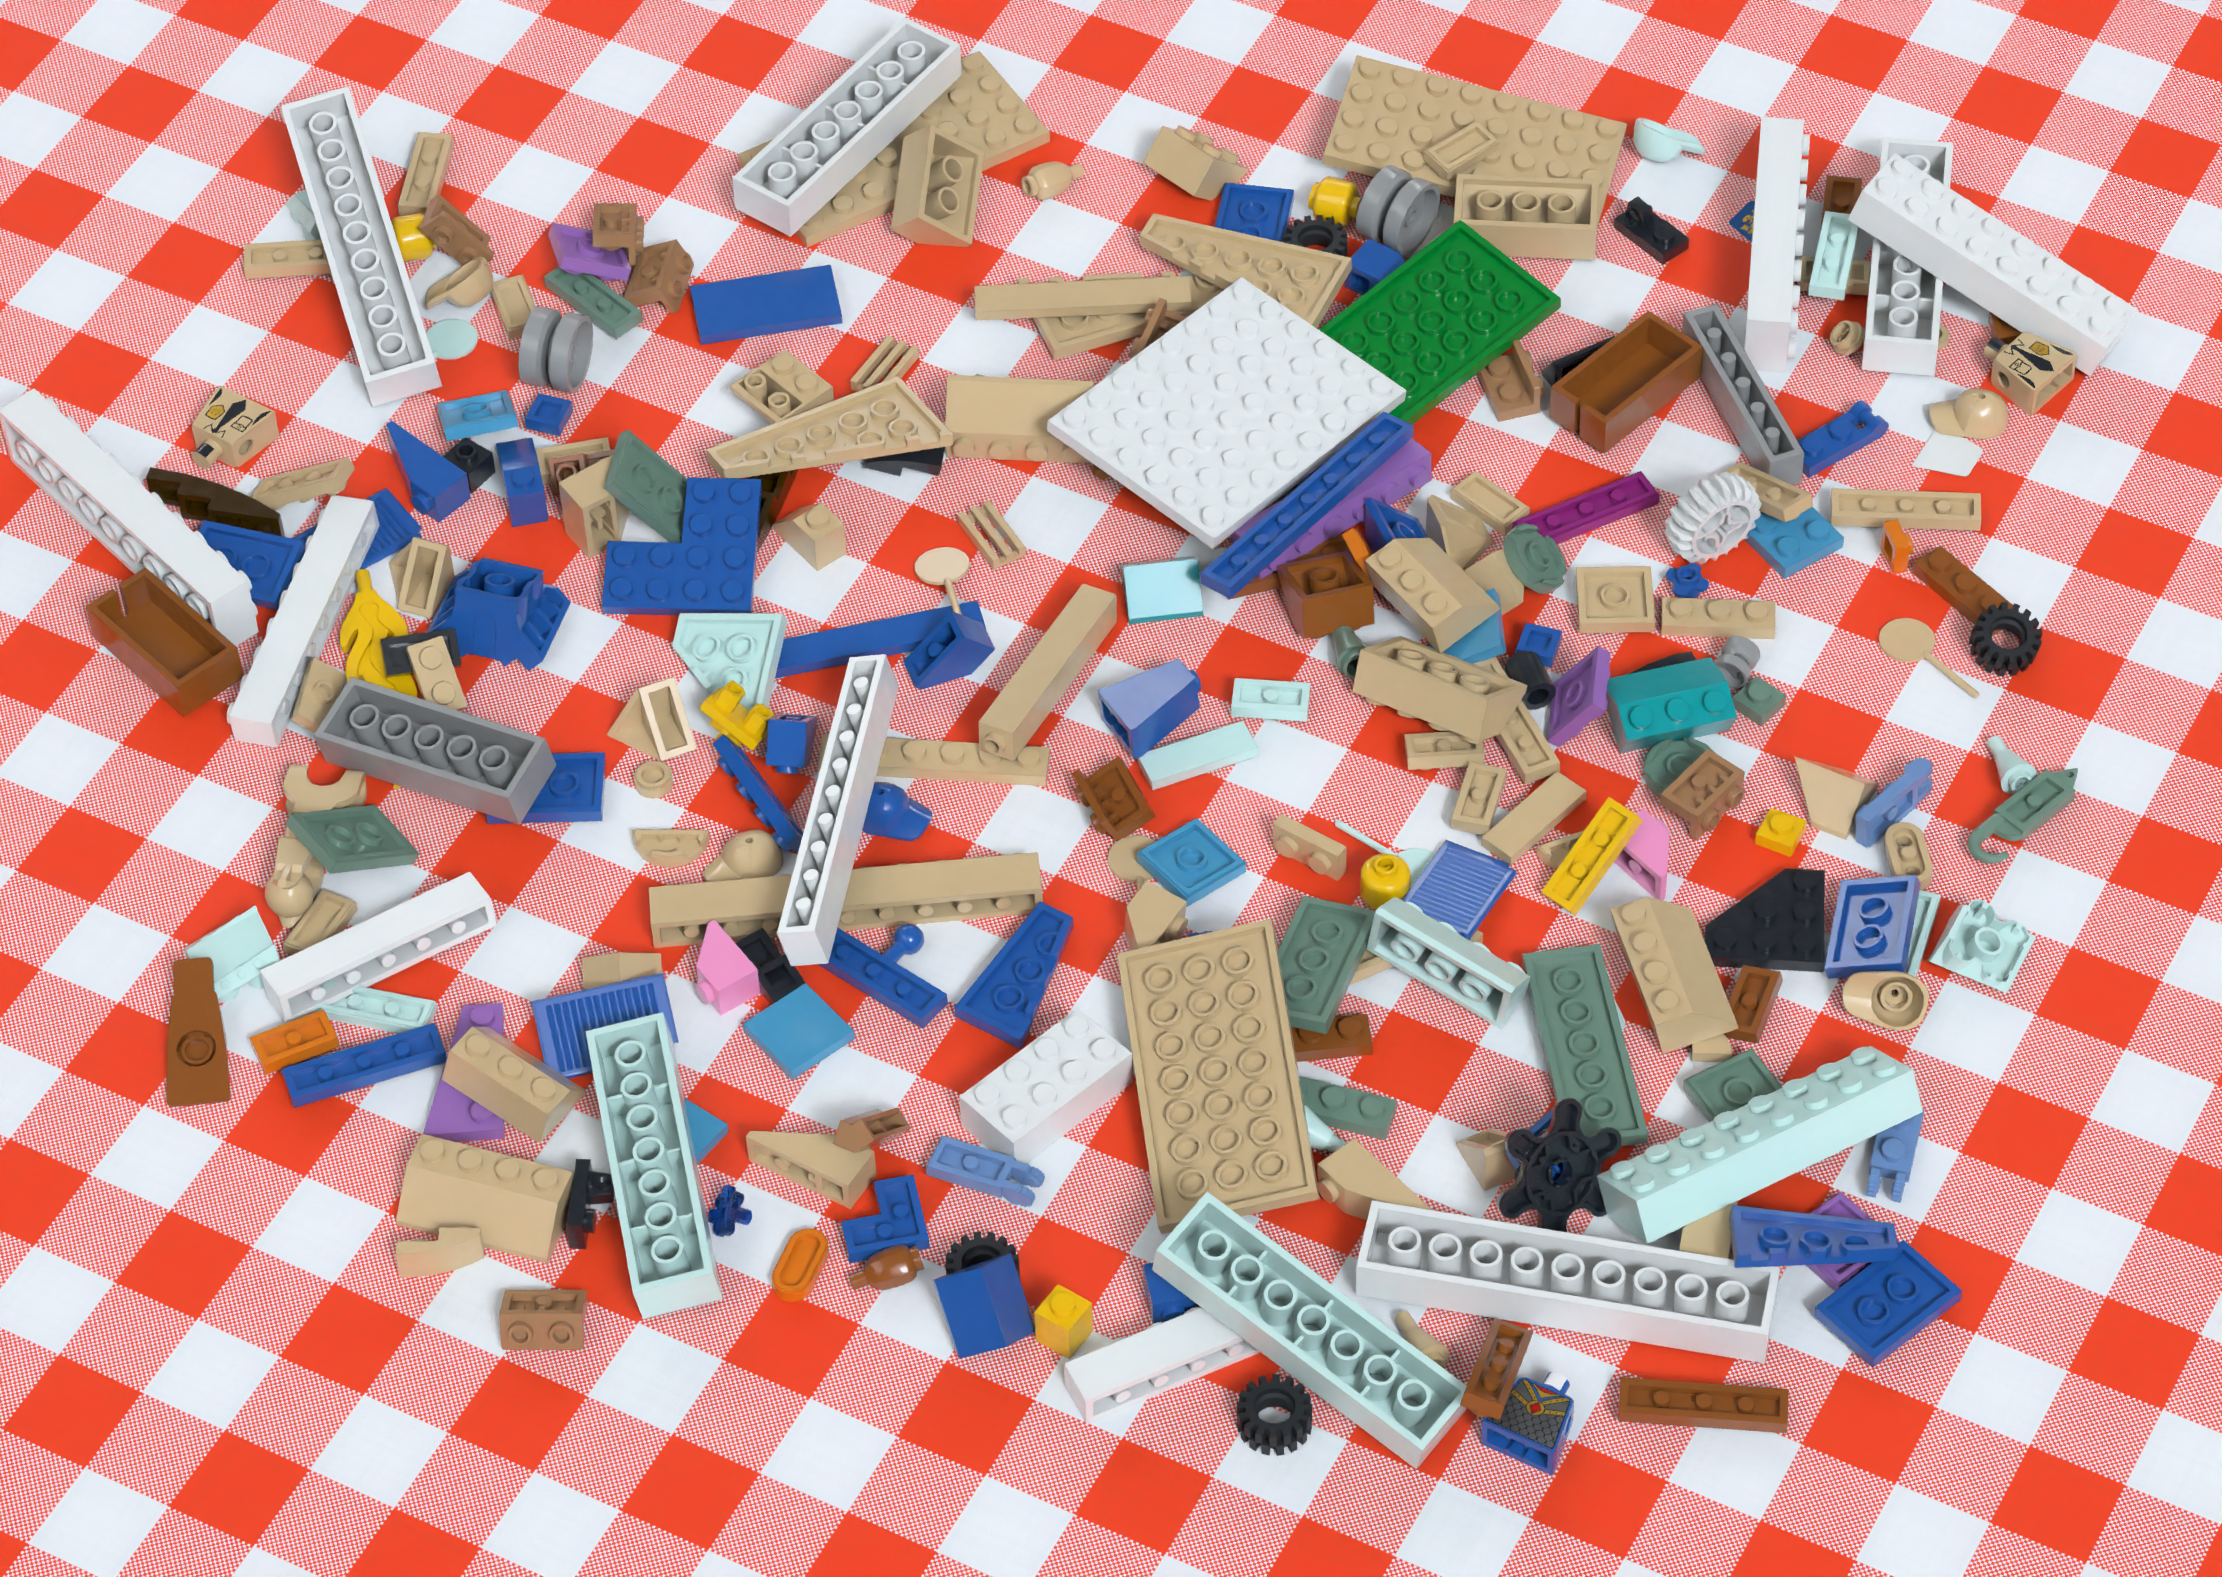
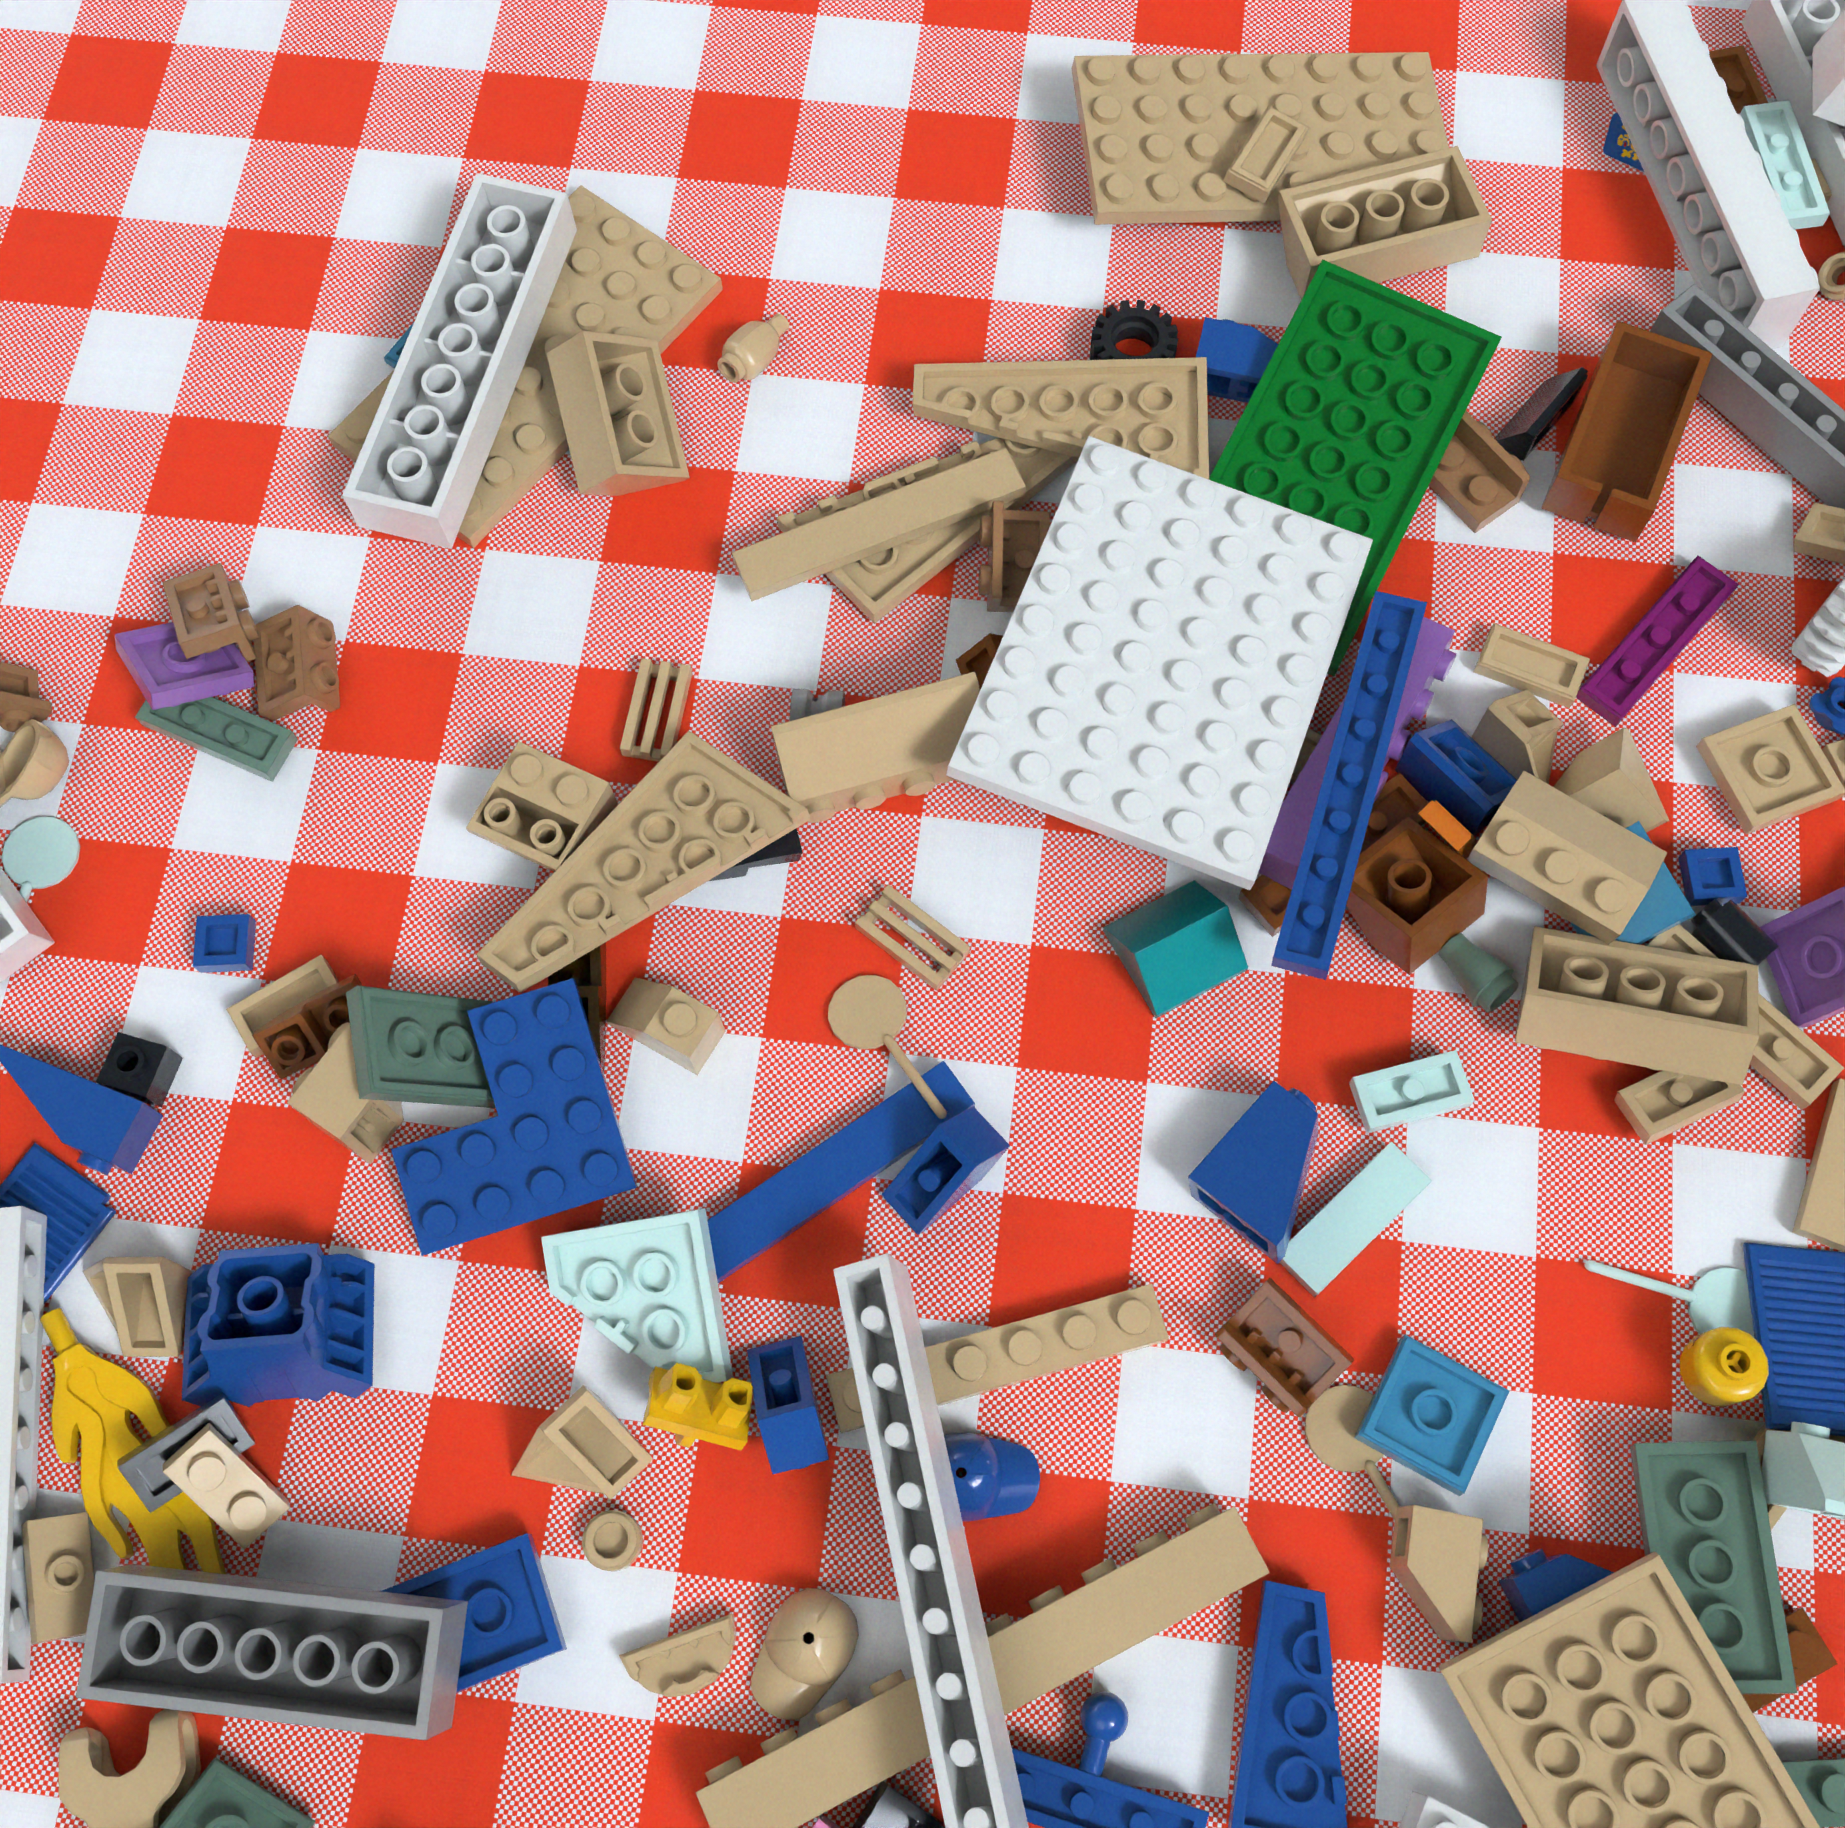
camera: 20 degrees left, 20 degrees up
dark azure tile [436,390,518,441] -> none
tan tile [490,274,536,340] -> none
blue slope [496,438,549,527] -> none
light grey wheel [518,307,593,393] -> none
blue tile [690,265,843,345] -> none
blue plate [713,734,804,854] -> none
tan brick [979,584,1117,761] -> none
tan slope [1143,125,1248,201] -> none
blue tile [1215,182,1294,243] -> none
tan plate [1273,814,1347,881] -> none
yellow head [1308,176,1362,227] -> none
light grey wheel [1356,165,1440,256] -> none
tan plate [1451,762,1507,835] -> none
sand green tile [1503,523,1566,594] -> none
black hinge [1614,196,1689,265] -> none
light aqua cap [1633,118,1705,163] -> none

